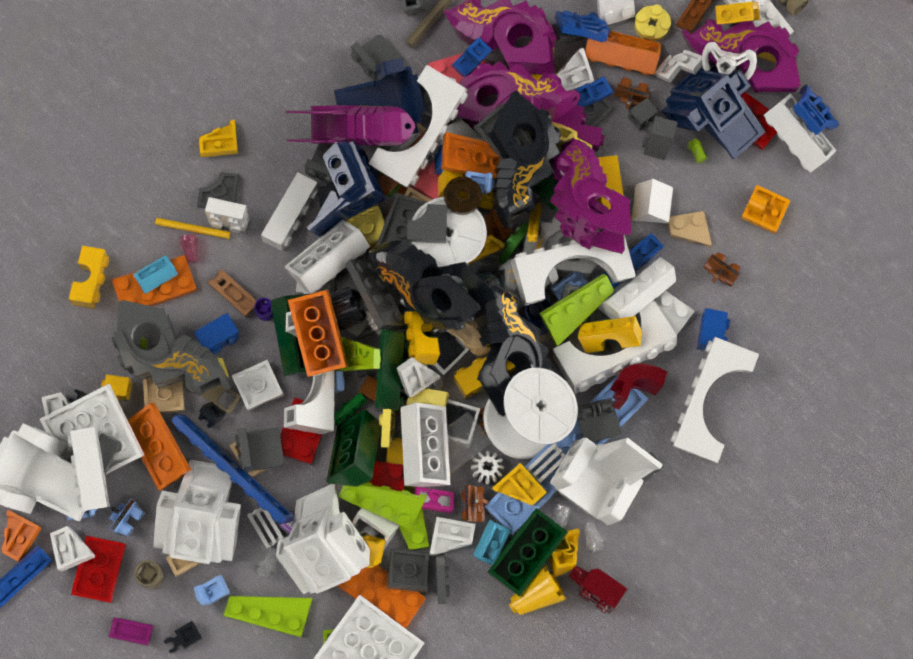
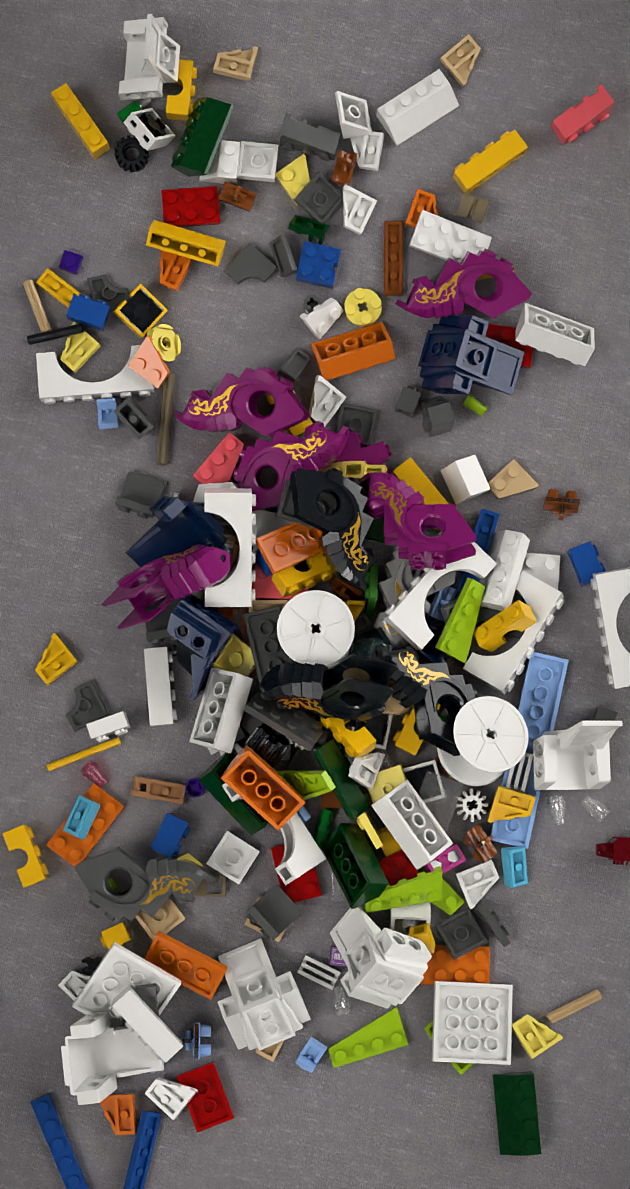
camera: 30 degrees left, 10 degrees up
magenta tile [108,617,154,646] -> none
dark tan wheel [134,560,164,590] -> none
black plate [164,621,203,654] -> none
blue plate [171,415,295,524] -> none
black tile [198,402,226,428] -> none
dark grey tile [407,204,447,243] -> none
dark brown tile [444,176,482,215] -> none
blue slope [452,38,492,77] -> none
light blue bracket [465,171,495,194] -> none
dark green slope [488,508,568,597] -> none
yellow cone [509,564,567,615] -> none
yellow axle [527,202,542,242] -> none
yellow slope [548,528,580,577] -> none
blue plate [555,11,610,42] -> none
blue slope [575,76,614,107] -> none
dark grey hinge [577,398,622,442] -> none
dark red arch [610,363,668,410] -> none
dark orange hips [614,77,649,110] -> none
white plate [655,50,702,83] -> none
white piece [702,42,757,80] -> none
yellow panel [715,1,760,24] -> none
light orange plate [741,185,791,234] -> none
blue plate [793,84,839,135] -> none

